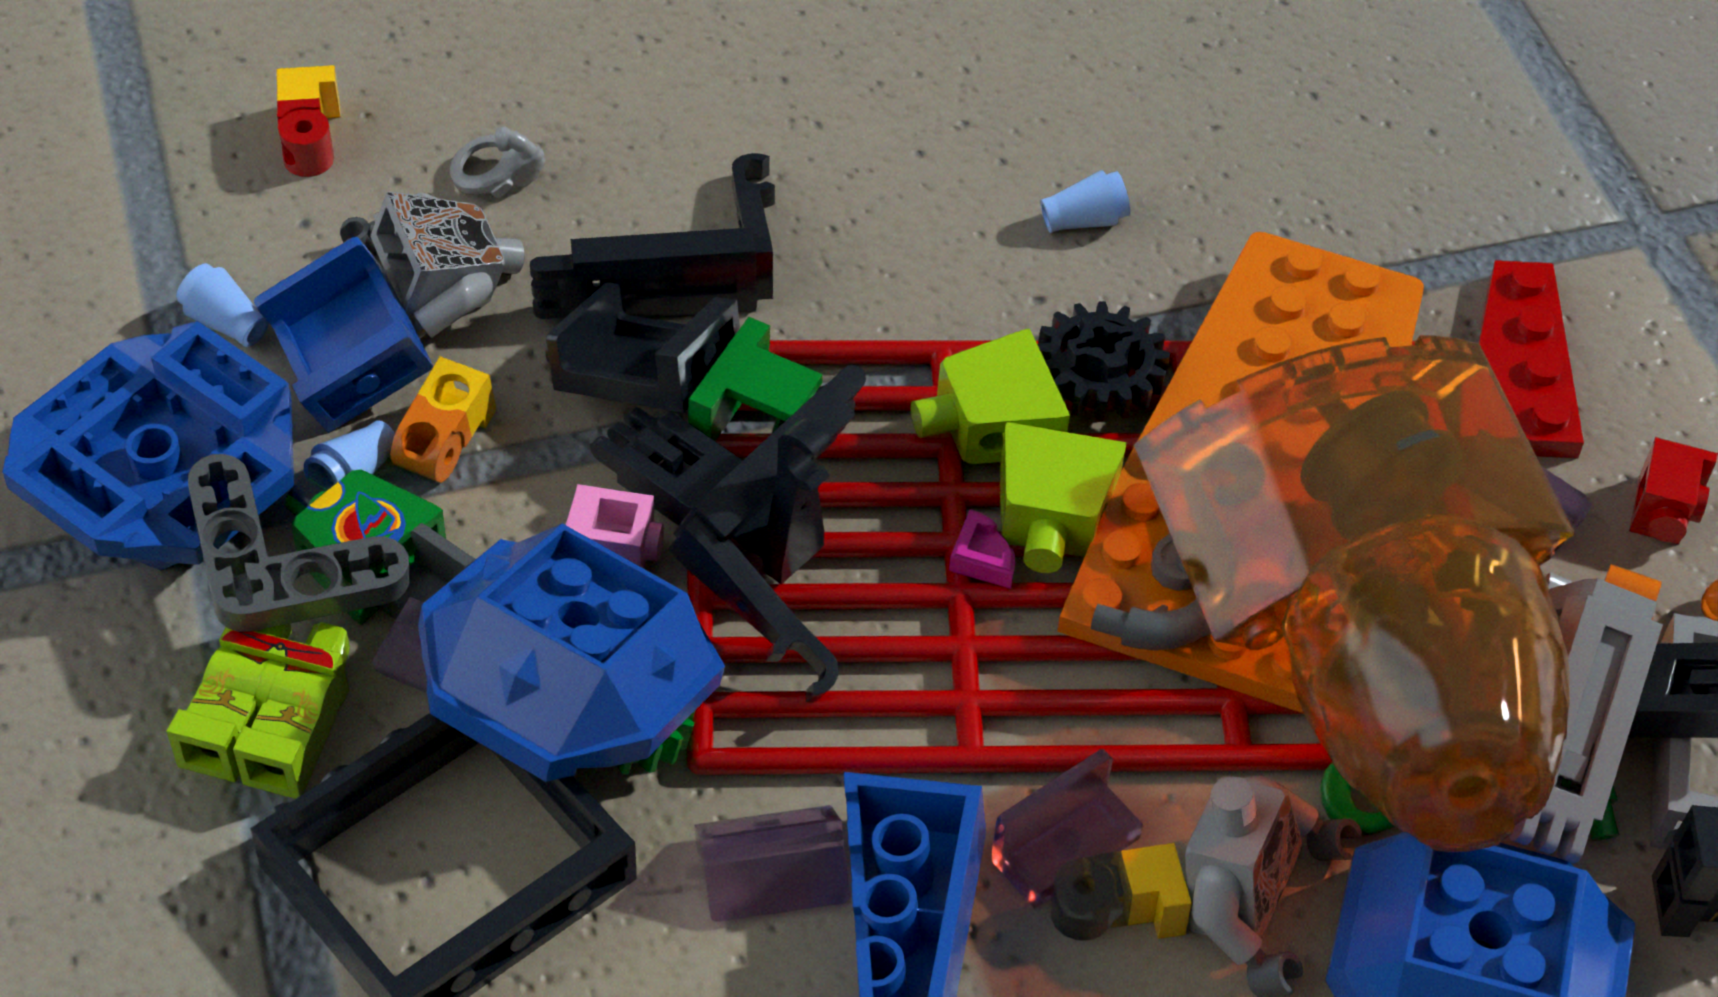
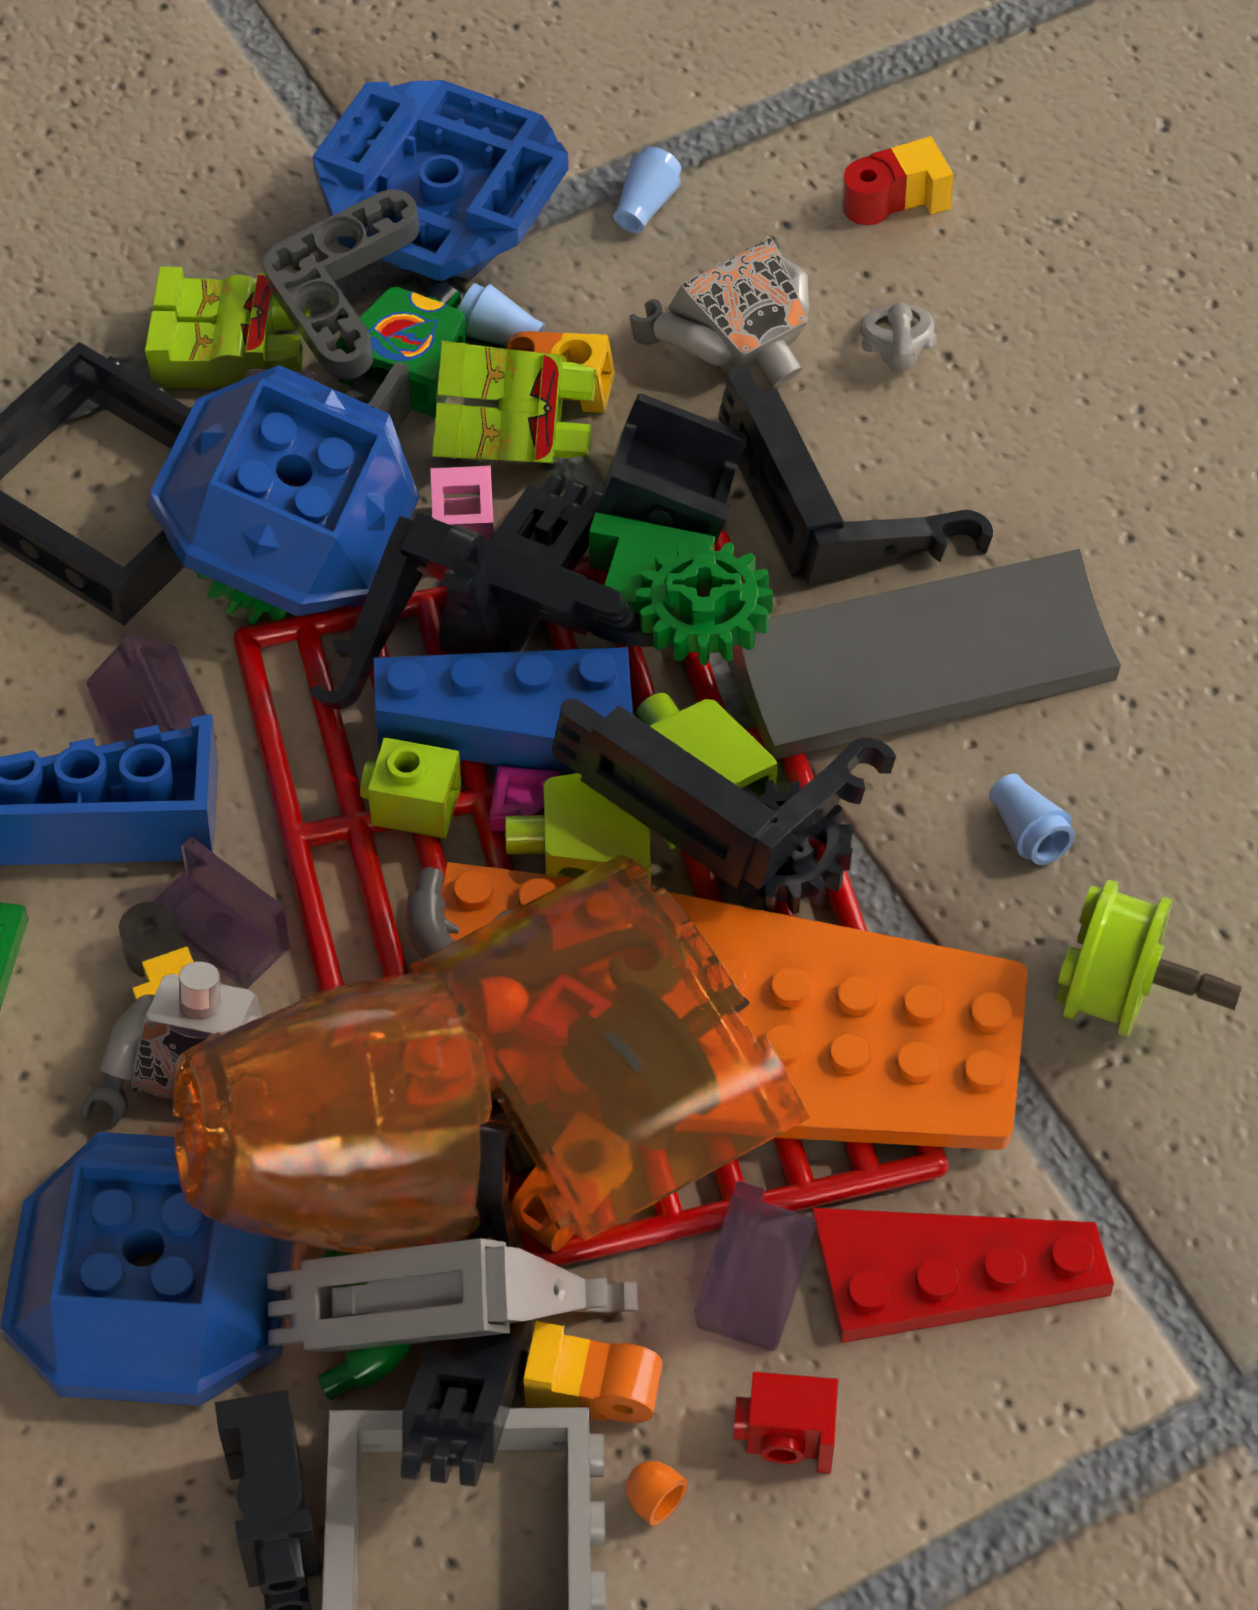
camera: 80 degrees right, 5 degrees up
blue panel [254,237,433,433] -> none
none -> lime brick [360,737,461,839]
none -> blue wedge [374,647,633,776]
none -> lime hips [432,341,597,464]
none -> black hinge [551,699,896,889]
none -> green gear [636,539,773,665]
none -> dark grey arch [729,549,1121,760]
none -> lime wheel [1056,879,1242,1038]

